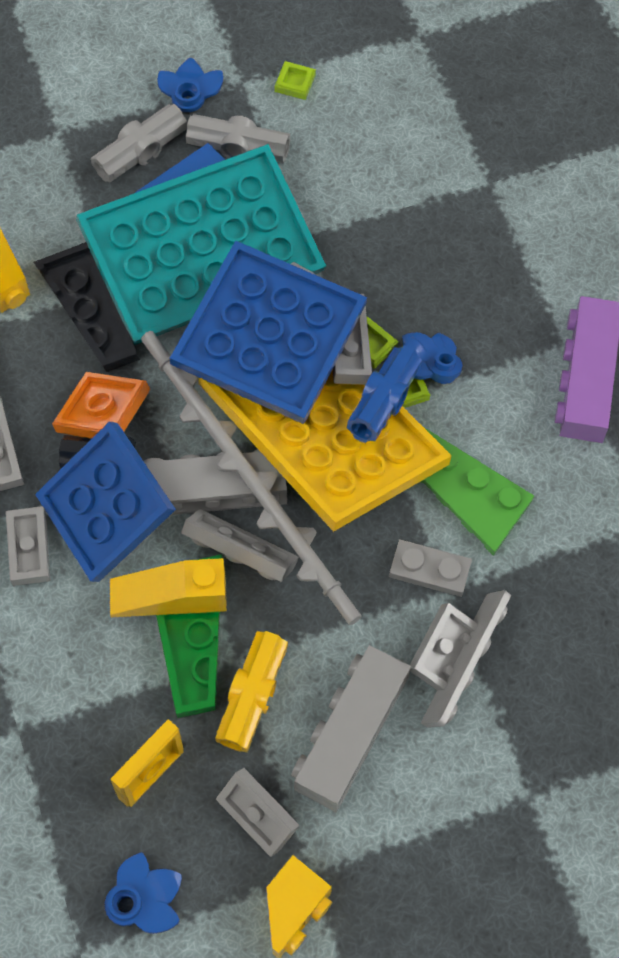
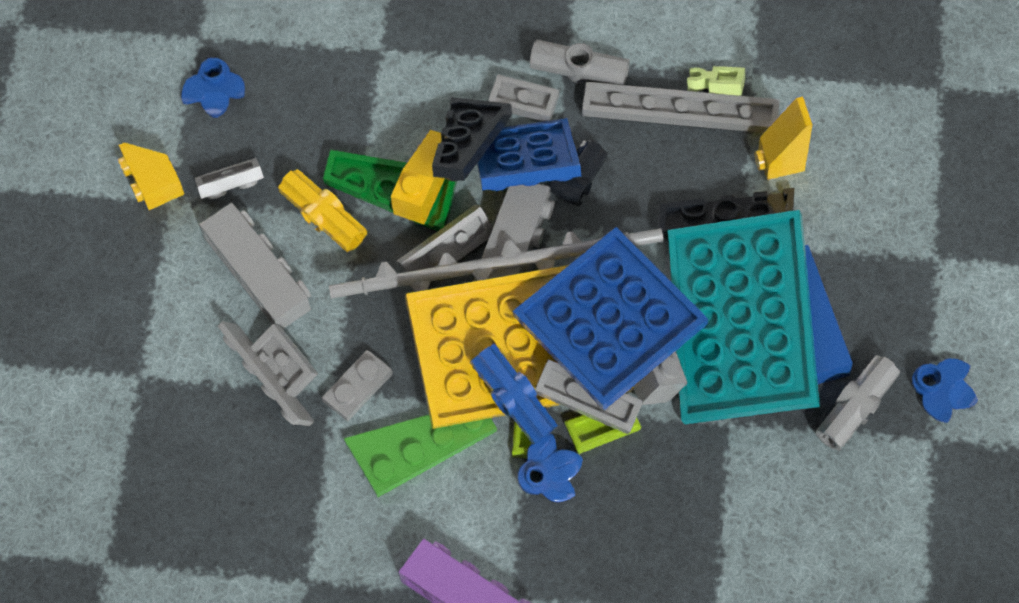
camera: 120 degrees right, 0 degrees up
orange tile [52,372,151,438] -> none
light grey piece [91,104,187,183] -> none
yellow tile [110,719,184,807] -> none
lime tile [274,61,316,100] -> none
none -> black wing [432,97,512,181]

